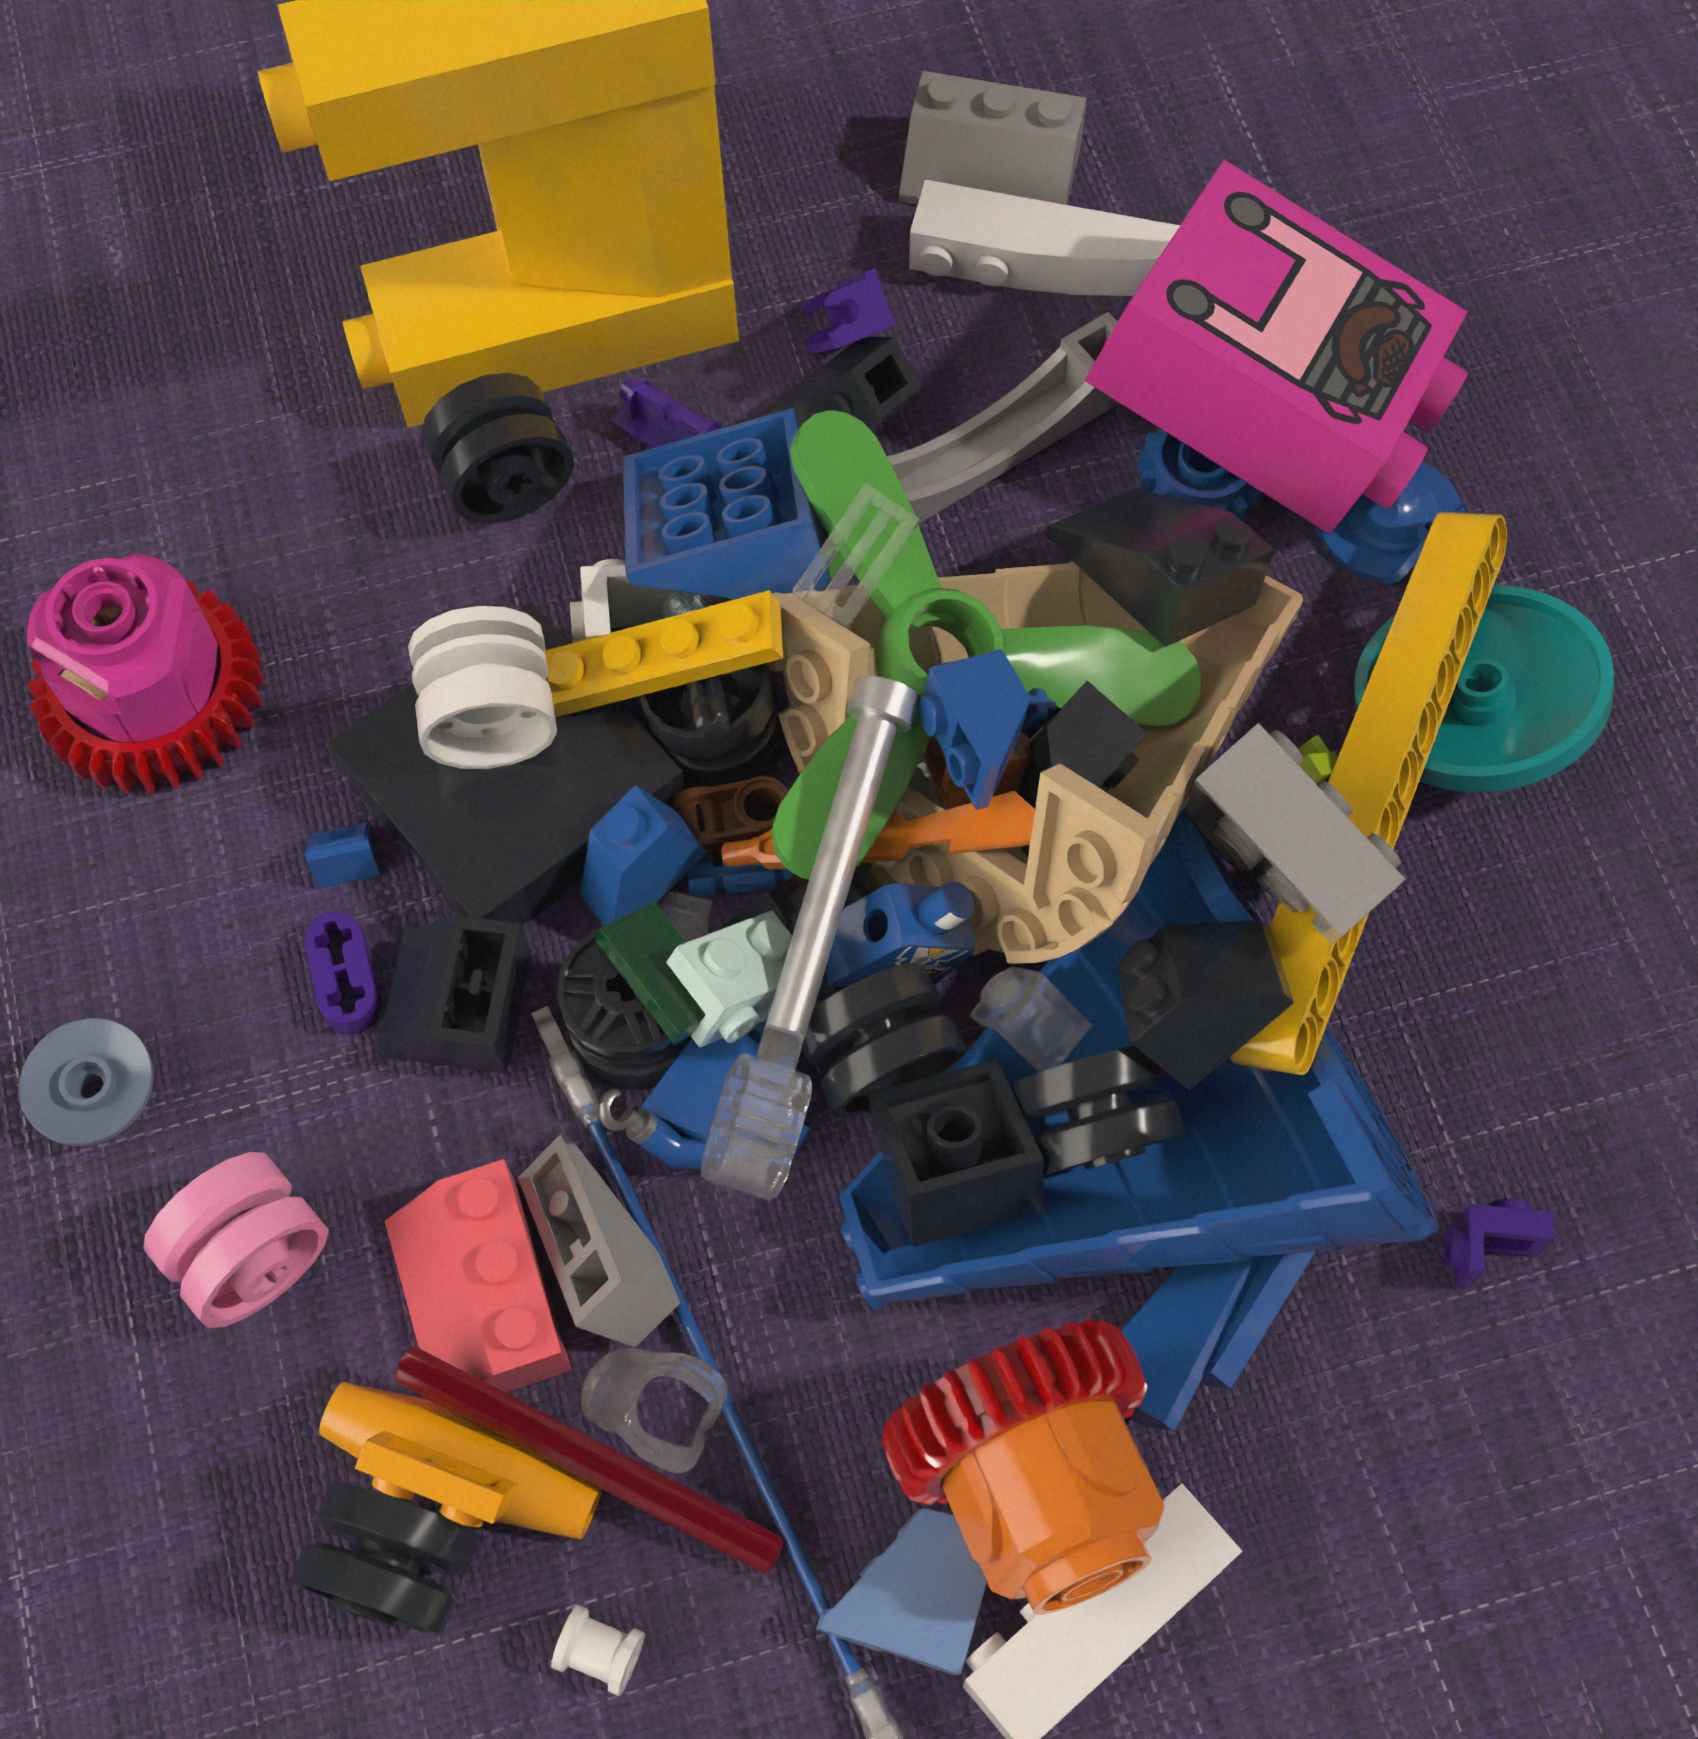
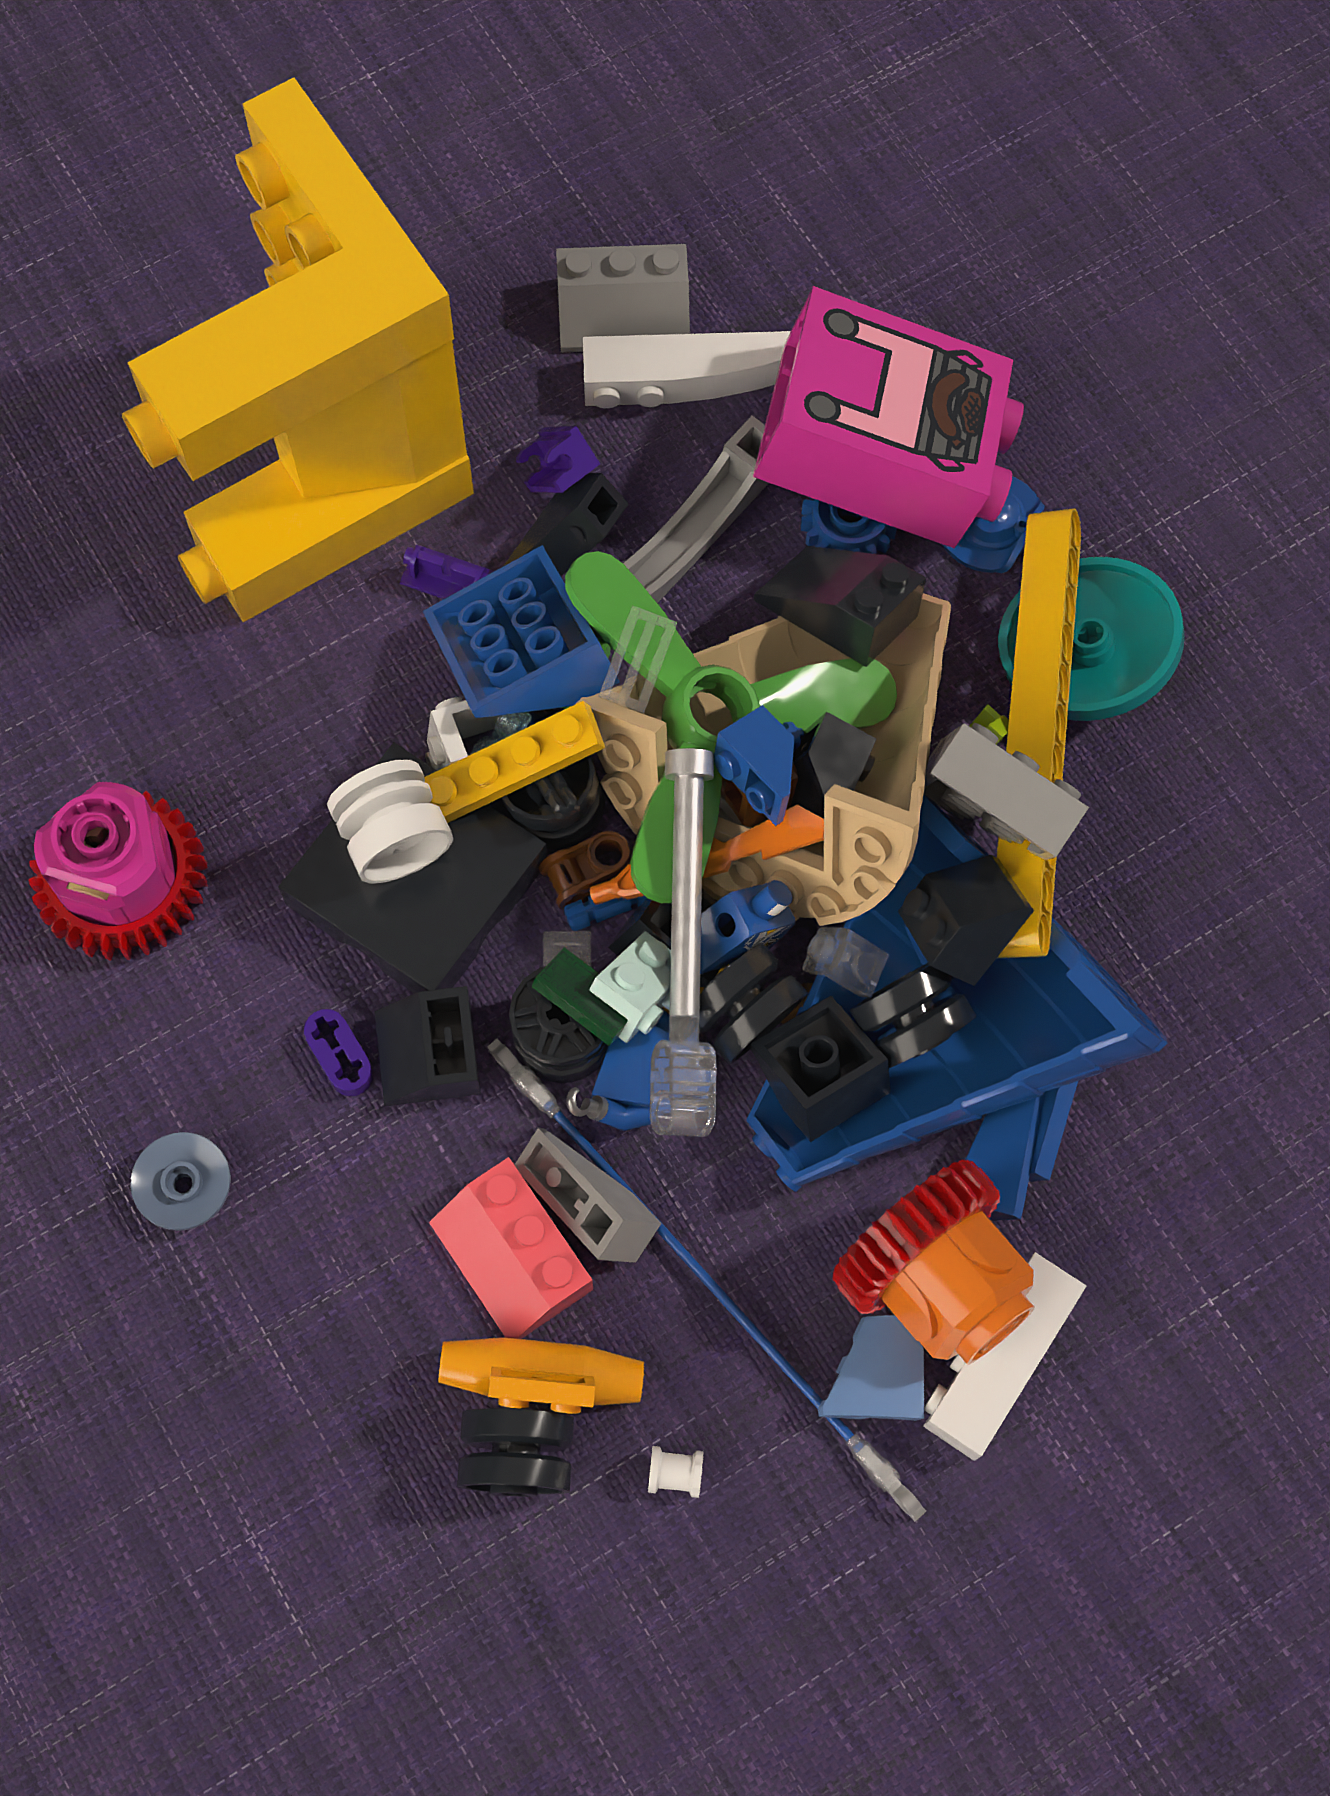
camera: 20 degrees left, 5 degrees up
bright pink wheel [144,1152,329,1328] -> none
blue slope [304,822,381,889] -> none
dark red axle [394,1346,783,1572] -> none
black wheel [420,372,575,524] -> none
blue slope [580,785,708,927] -> none
clear piece [581,1348,728,1474] -> none
dark purple bracket [1444,1199,1554,1288] -> none

